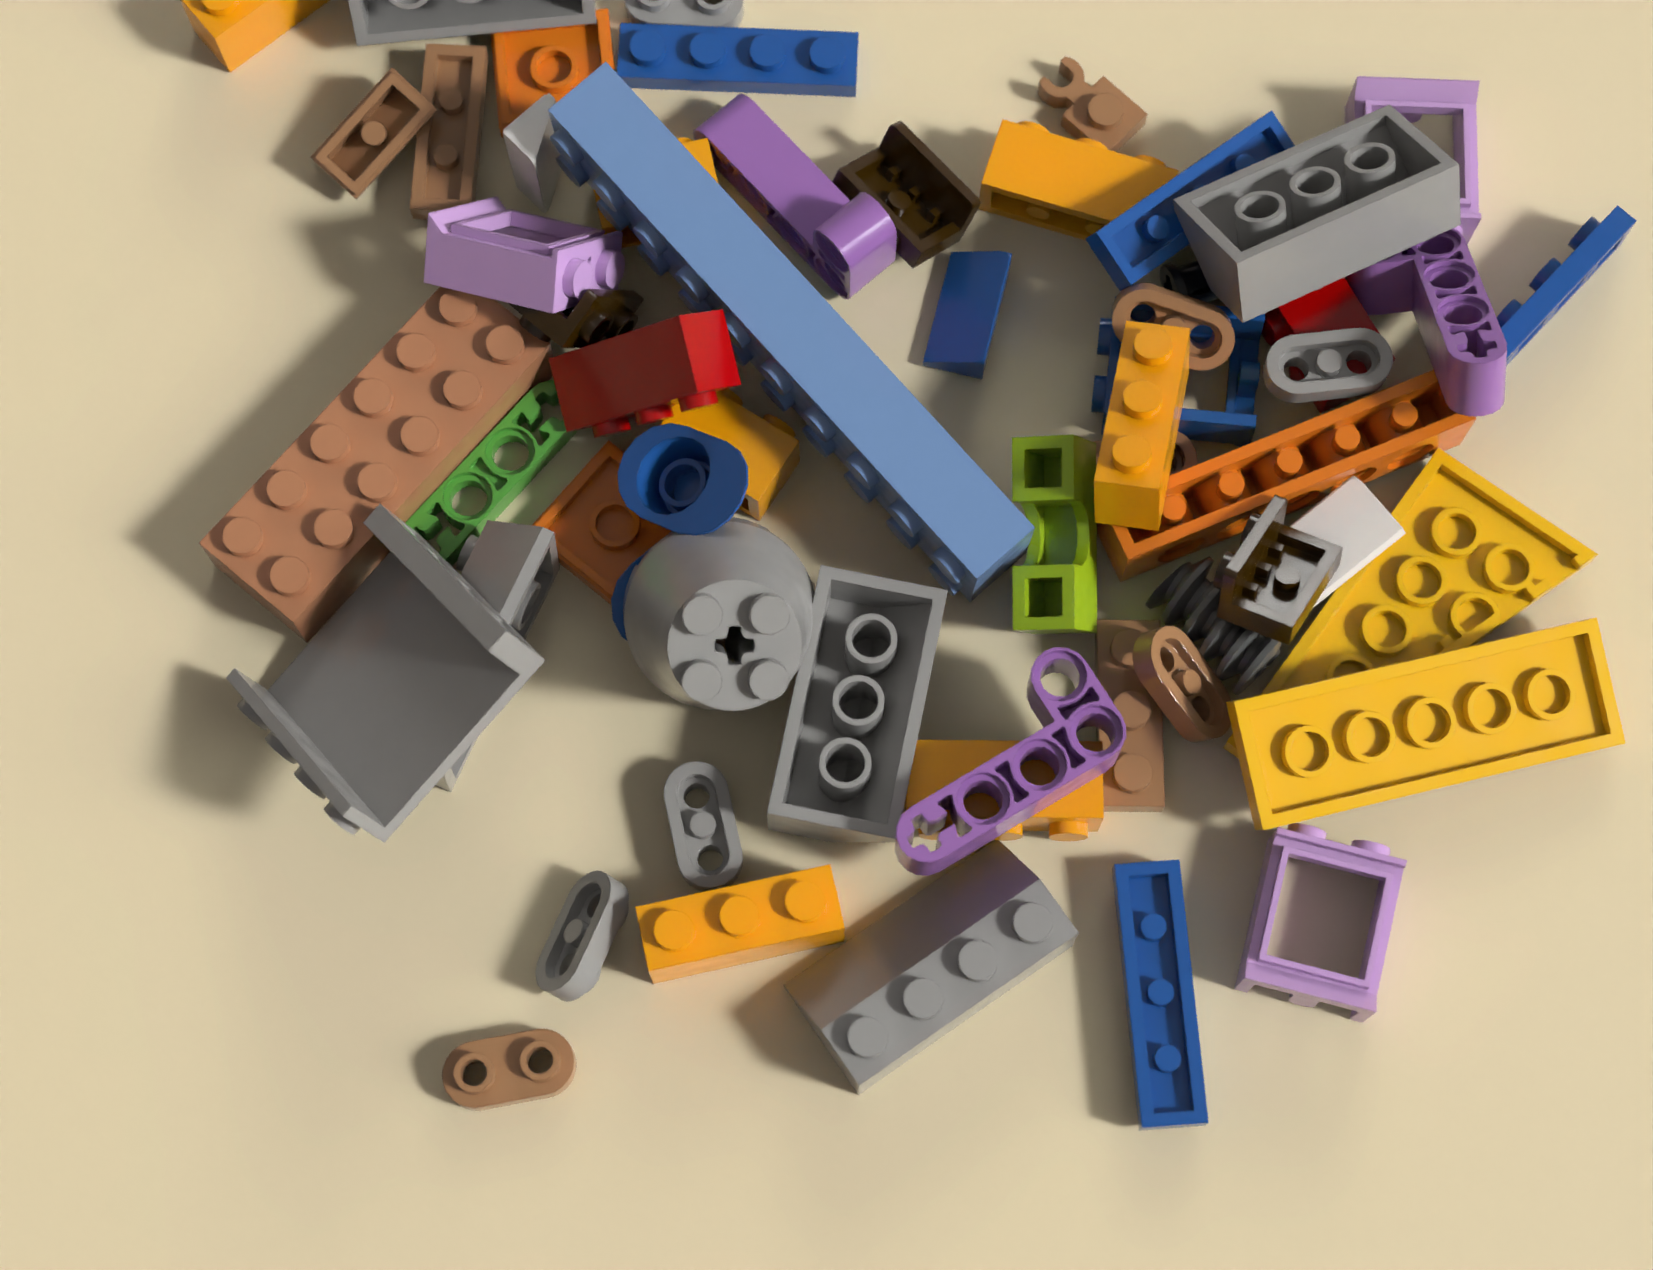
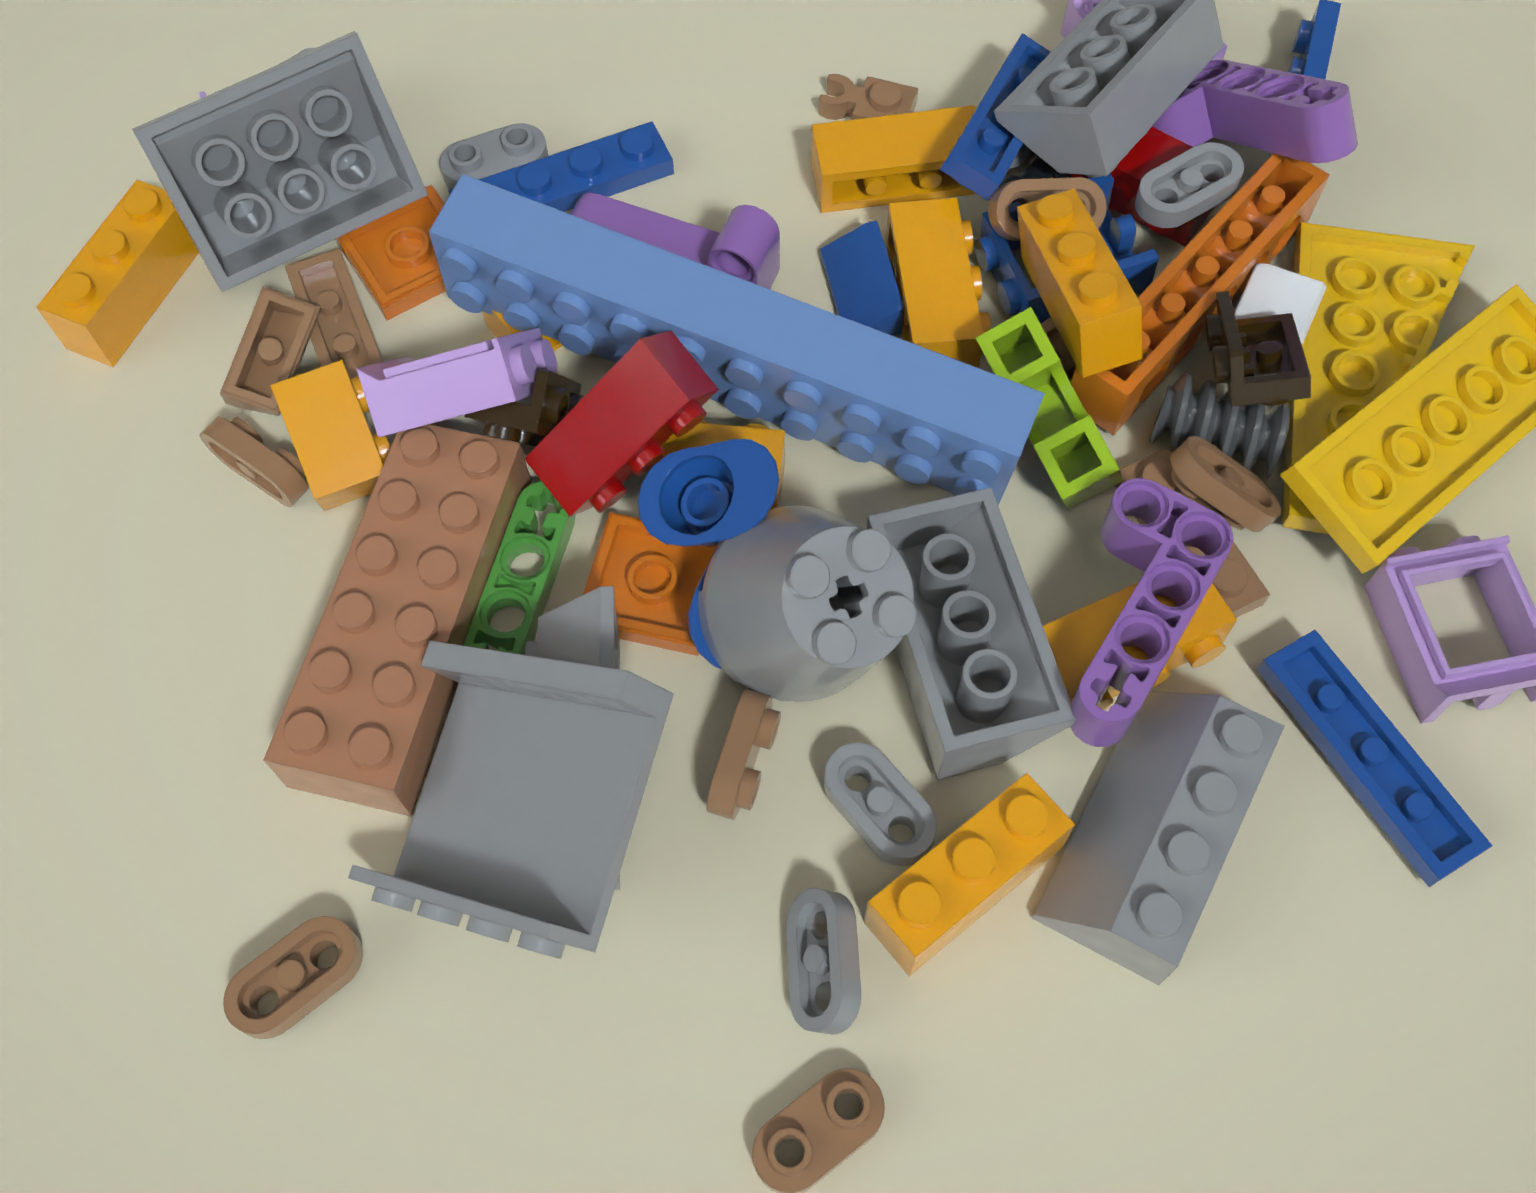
camera: 25 degrees left, 10 degrees down
white slope [503,93,562,213] -> none
dark brown bracket [832,121,981,268] -> none
none -> medium nougat plate [199,416,309,507]
none -> medium nougat plate [223,916,363,1039]
none -> light orange brick [270,360,391,511]
none -> medium nougat plate [706,688,781,820]
none -> light orange brick [886,197,991,368]

